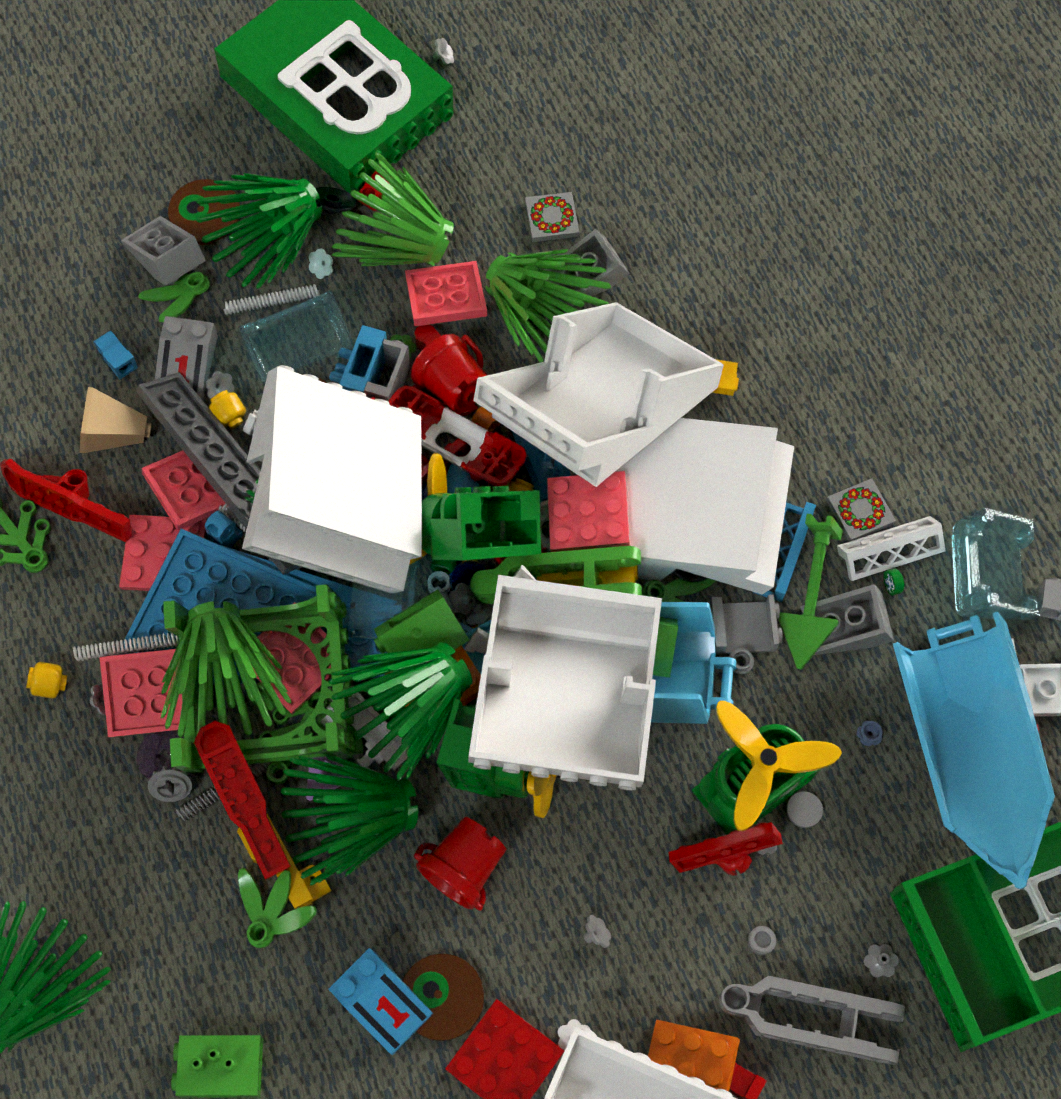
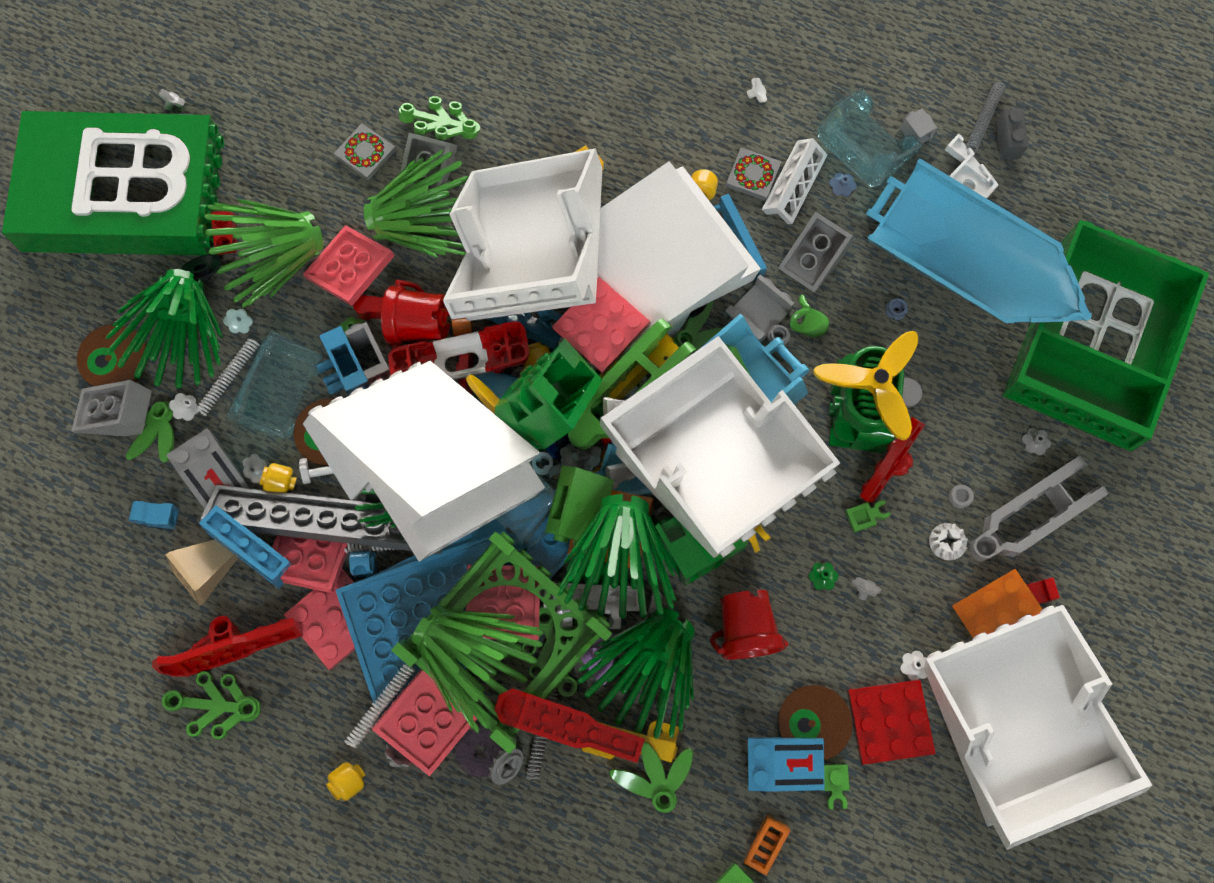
camera: 45 degrees left, 5 degrees up
bright green piece [779,514,843,670] -> none
green tile [883,569,904,596] -> none
none -> white plant [169,393,199,421]
none -> dark azure fence [199,505,292,589]
none -> bright green plant [399,96,480,141]
none -> light grey tile [646,590,662,615]
none -> yellow head [691,169,718,201]
none -> orange slope [744,814,790,876]
none -> white plant [747,78,767,103]
none -> bright green piece [790,295,829,338]
none -> green plant [808,562,839,590]
none -> bright green plate [823,765,849,809]
none -> sand blue plant [829,172,857,197]
none -> bright green plate [845,501,891,533]
none -> white gear [929,523,968,560]

